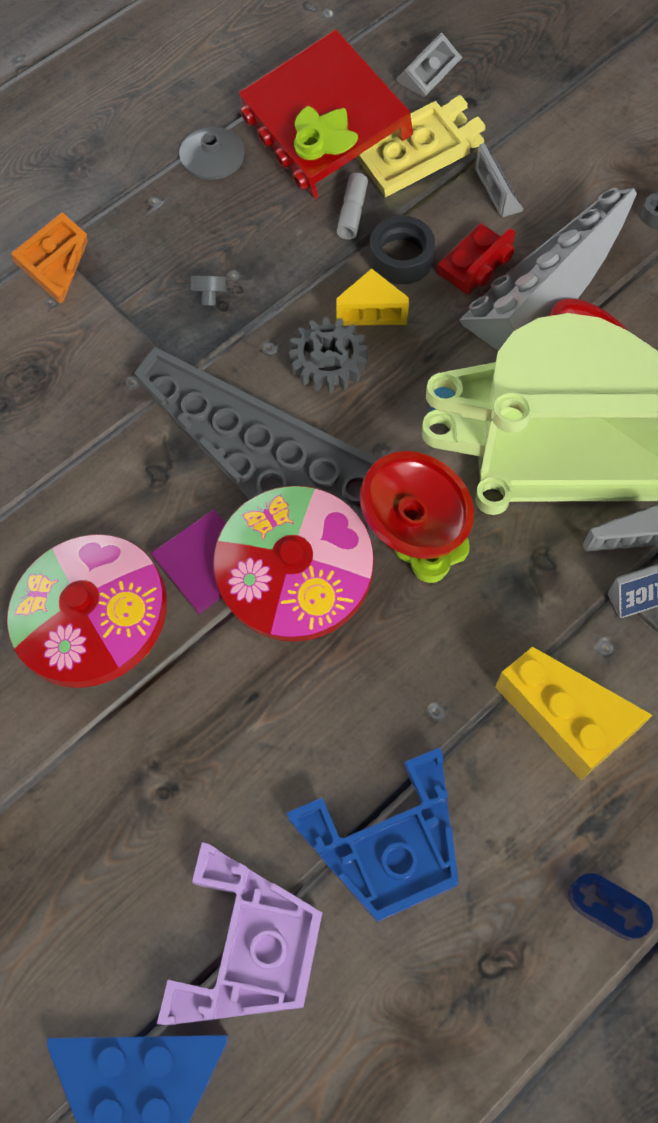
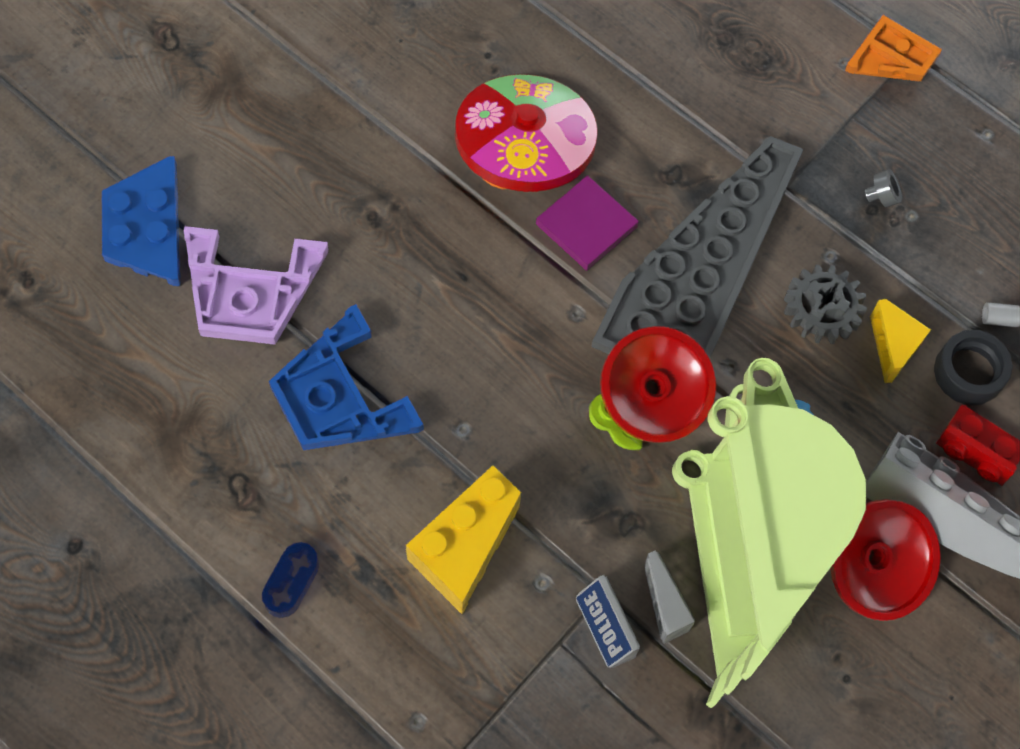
camera: 80 degrees right, 0 degrees up
dish [214,486,374,642] -> none

